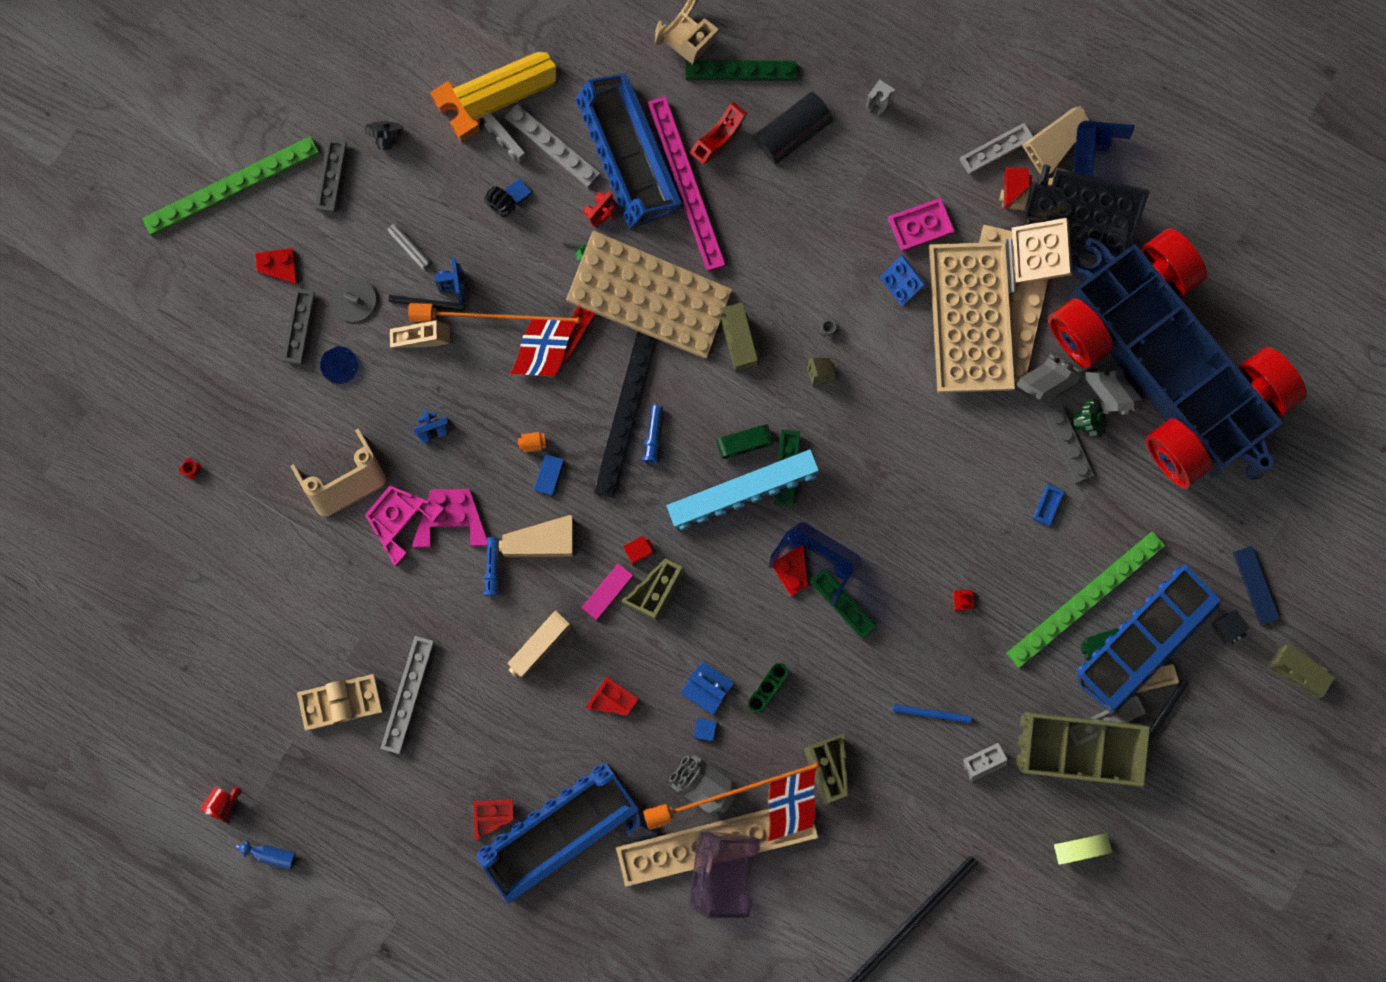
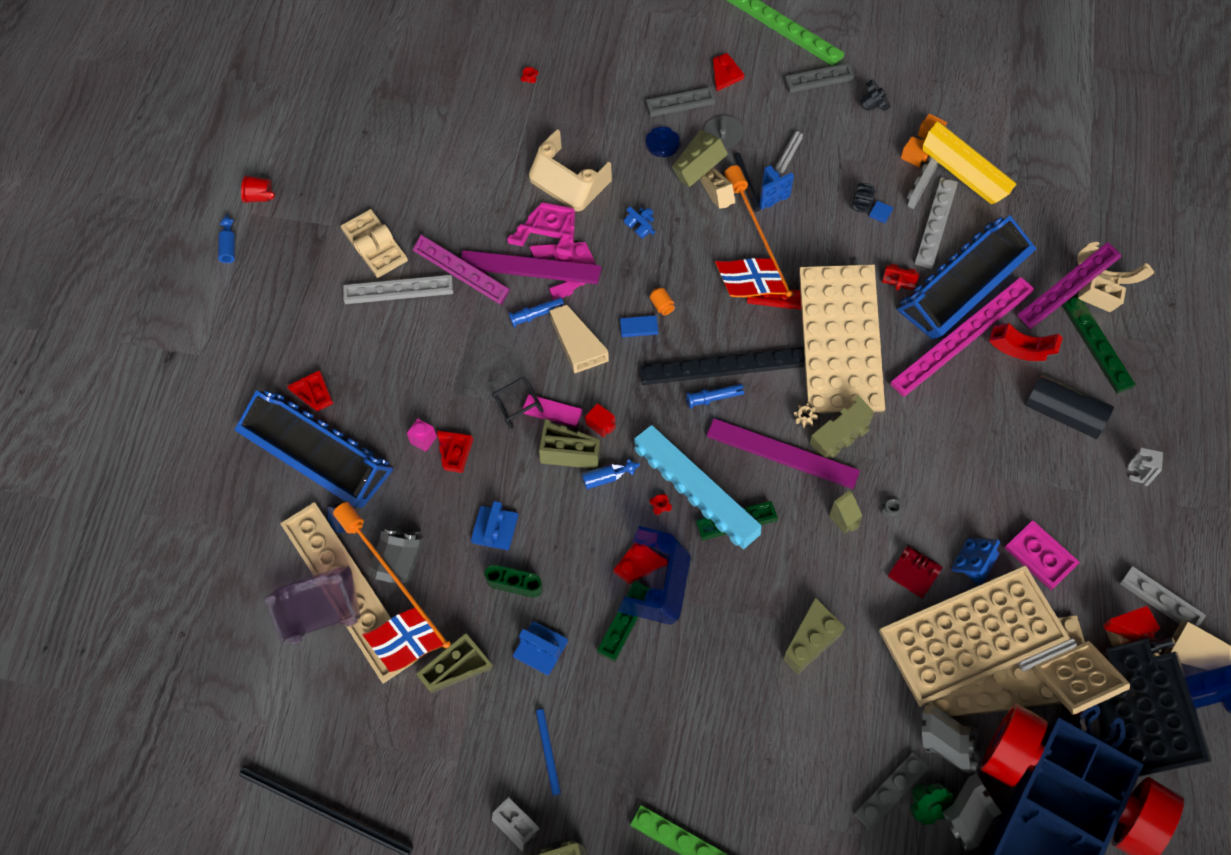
camera: 70 degrees right, 15 degrees down
tan slope [507,610,572,679] -> none
blue tile [694,718,716,741] -> none
dark green beam [716,424,774,459] -> none
red tile [953,590,974,611] -> none
blue tile [1032,484,1065,527] -> none
none -> dark pink brick [407,418,437,452]
none -> magenta plate [413,235,511,305]
none -> magenta tile [461,250,602,284]
none -> black piece [492,377,544,429]
none -> blue bracket [513,622,568,676]
none -> blue wheel [581,459,640,490]
none -> red plate [650,494,672,515]
none -> olive wedge [672,130,728,187]
none -> magenta tile [707,419,860,489]
none -> olive wedge [783,598,845,675]
none -> tan gear [794,403,818,428]
none -> dark red hinge [887,545,943,599]
none -> magenta plate [1017,242,1122,330]

